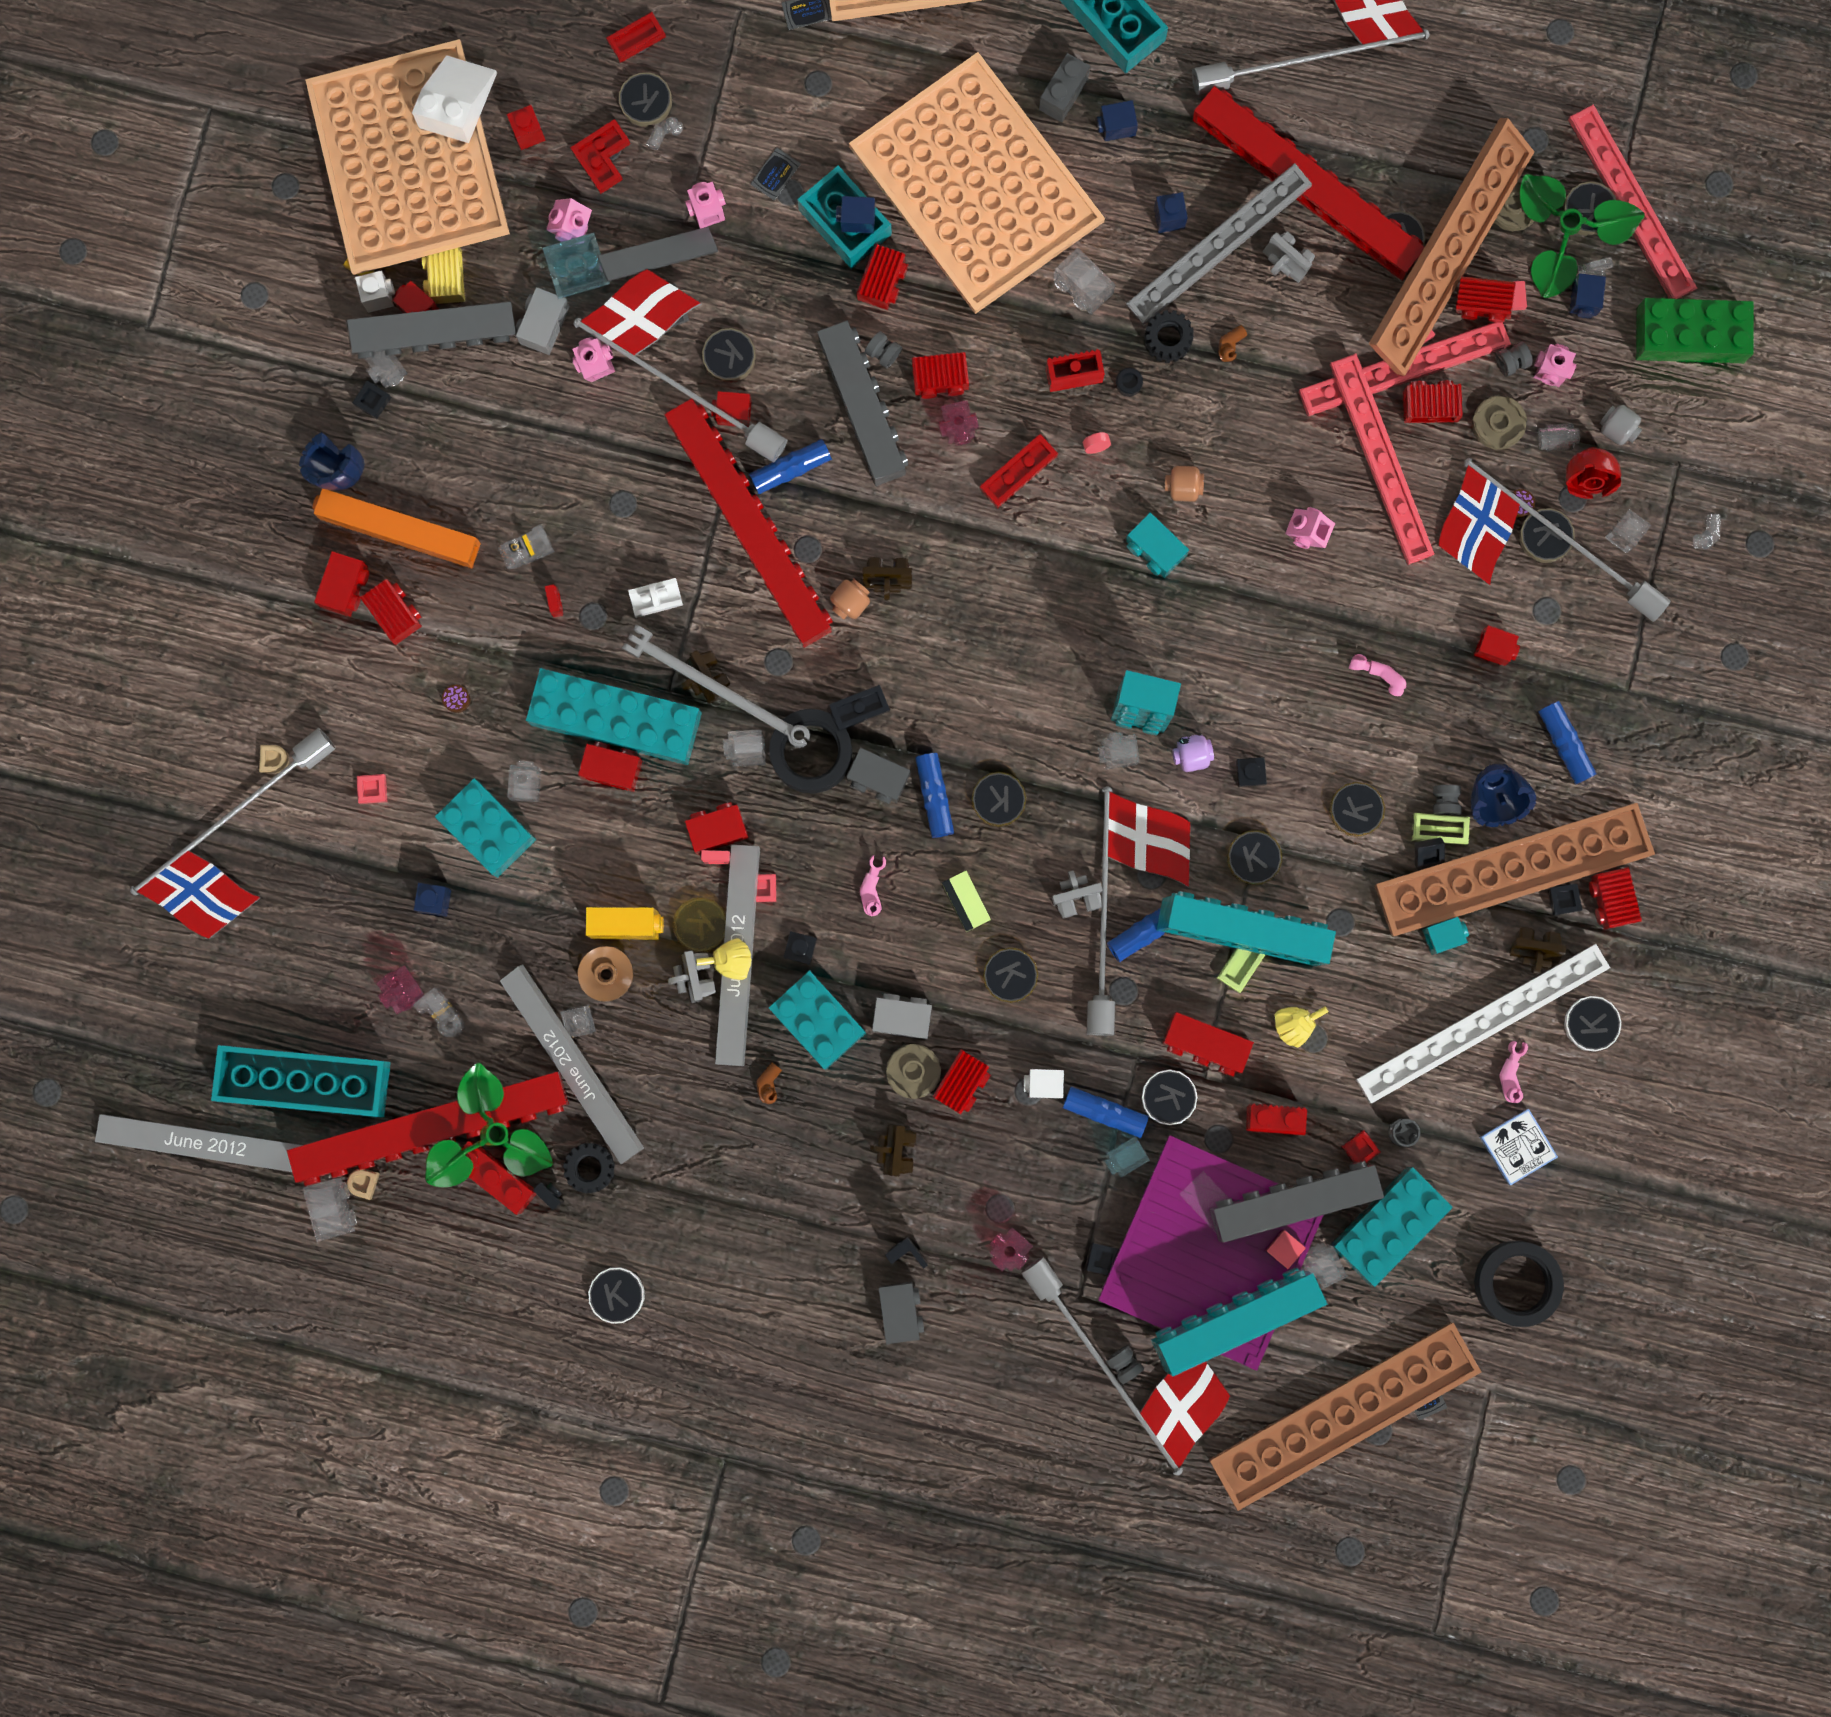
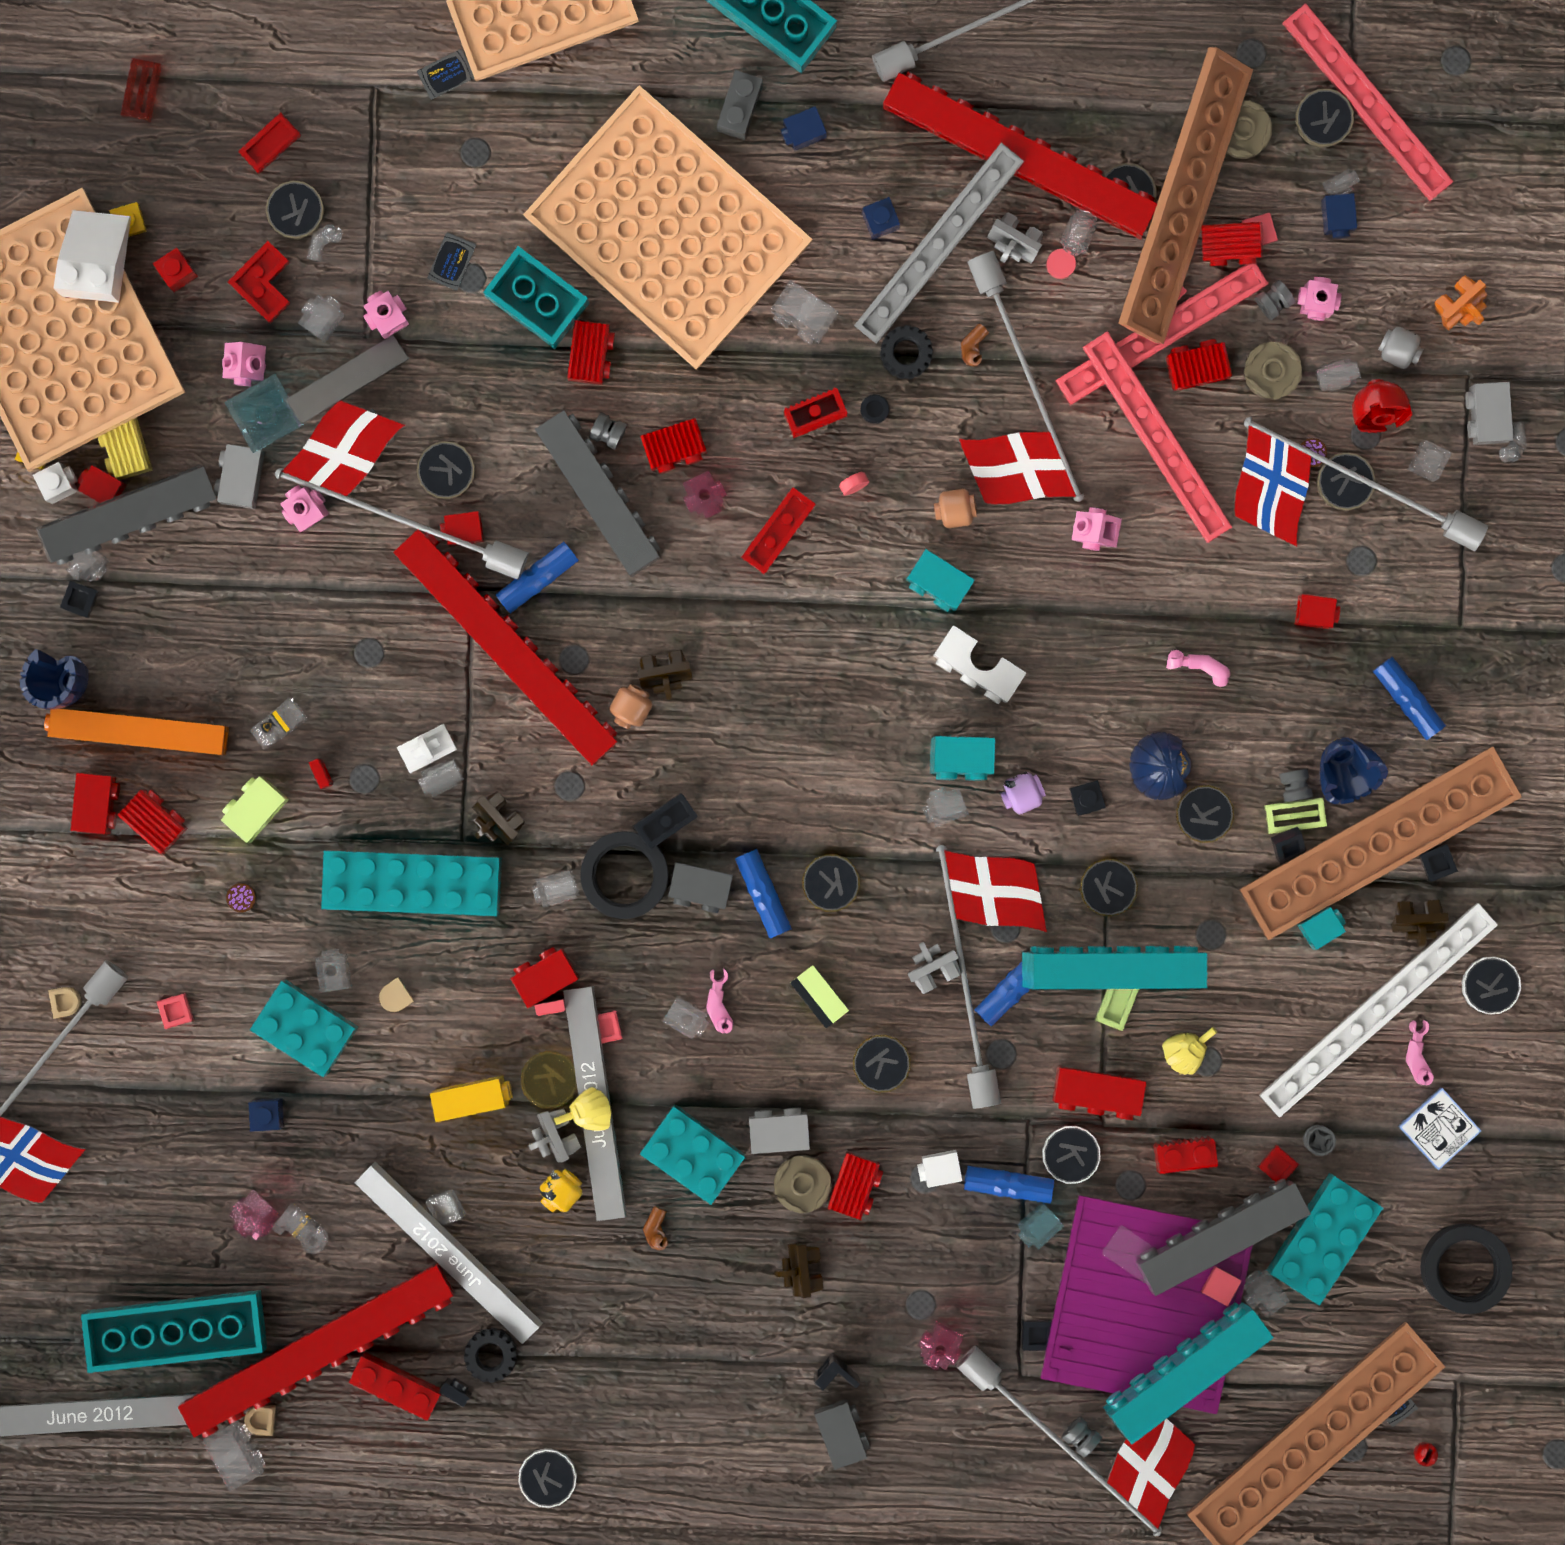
camera: 15 degrees left, 5 degrees up
green plant [425,1063,553,1187] -> none
red brick [578,741,643,792] -> none
medium nougat dish [578,946,633,1002] -> none
light grey hinge [622,625,810,748] -> none
black plate [783,931,817,965] -> none
dark blue brick [836,196,876,234] -> none
green plant [1520,174,1645,298] -> none
red brick [1589,867,1642,930] -> none
green brick [1636,298,1754,364] -> none
none -> yellow plate [109,202,147,237]
none -> yellowish green brick [221,776,289,843]
none -> clear brick [298,295,345,343]
none -> tan tile [379,977,415,1012]
none -> clear brick [418,759,464,798]
none -> yellow head [539,1168,582,1213]
none -> clear brick [662,995,709,1039]
none -> white arch [933,625,1026,705]
none -> flag [959,251,1084,504]
none -> coral tile [1046,249,1076,279]
none -> clear brick [1060,210,1097,255]
none -> dark blue hair [1129,732,1192,800]
none -> red hinge [1414,1442,1438,1467]
none -> orange hips [1434,275,1487,331]
none -> light grey brick [1465,382,1513,445]

